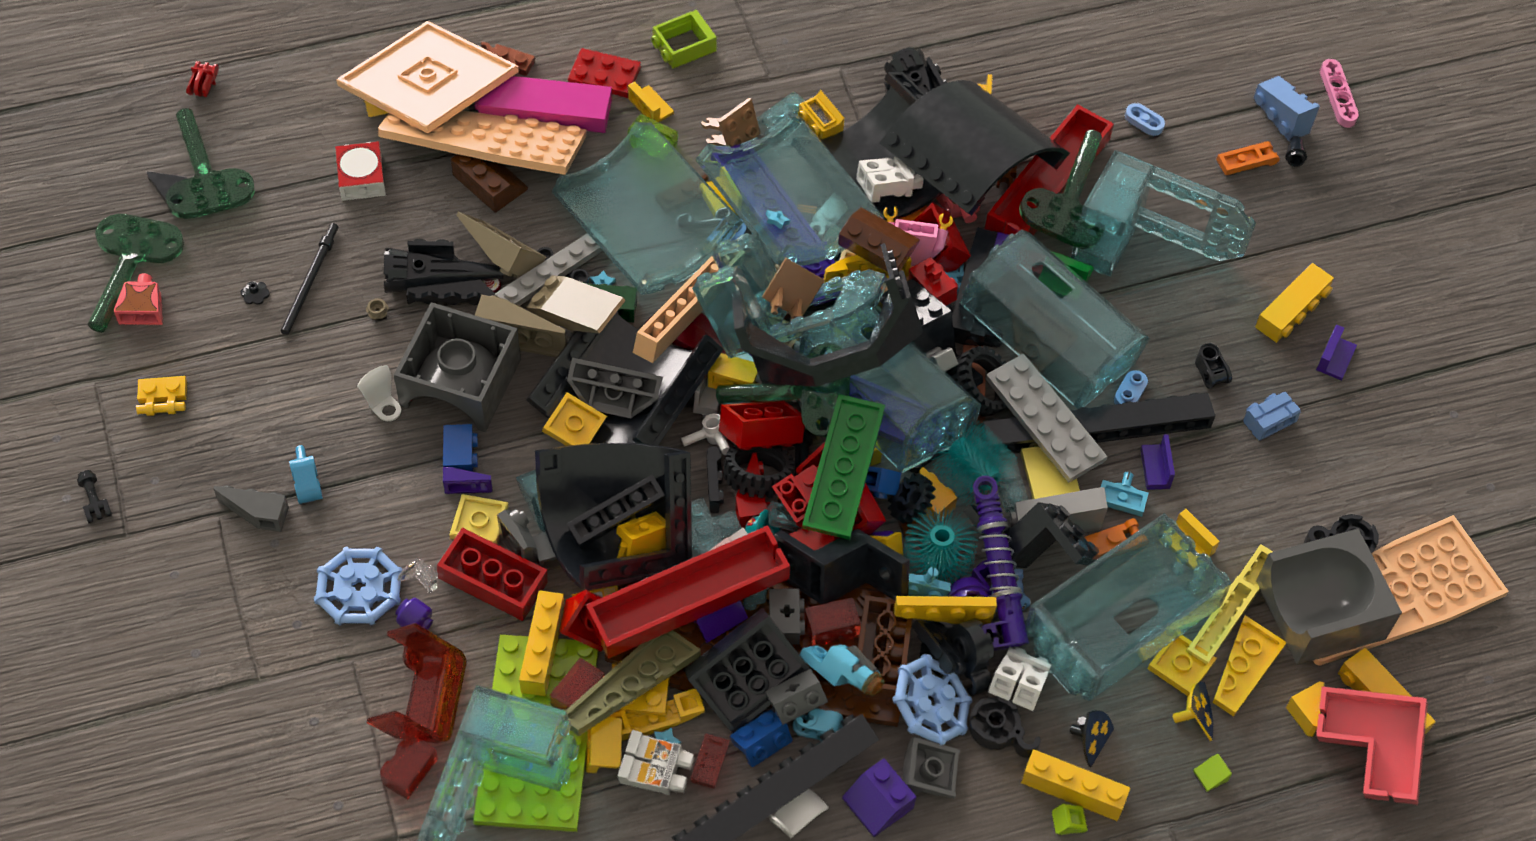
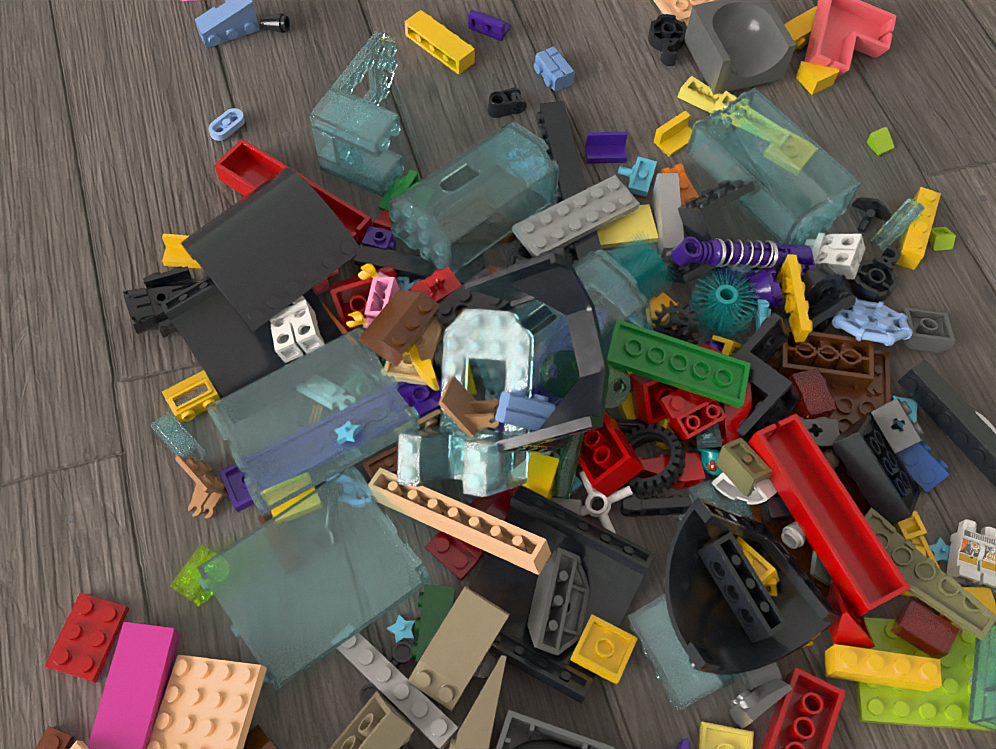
camera: 90 degrees left, 5 degrees up
yellow panel [628,82,674,125] -> none
lime window [651,10,717,69] -> none
clear red plate [690,733,730,789] -> none
medium azure plate [800,645,885,696] -> none
dark purple slope [842,758,916,837] -> none
clear green piece [1019,130,1104,249] -> none
shield [1173,682,1213,741] -> none
yellow wing [1212,615,1286,717] -> none
orange plate [1216,141,1280,176] -> none
none -> medium blue brick [495,388,556,431]
none -> olive panel [716,438,773,497]
none -> clear light blue hinge [870,198,925,250]

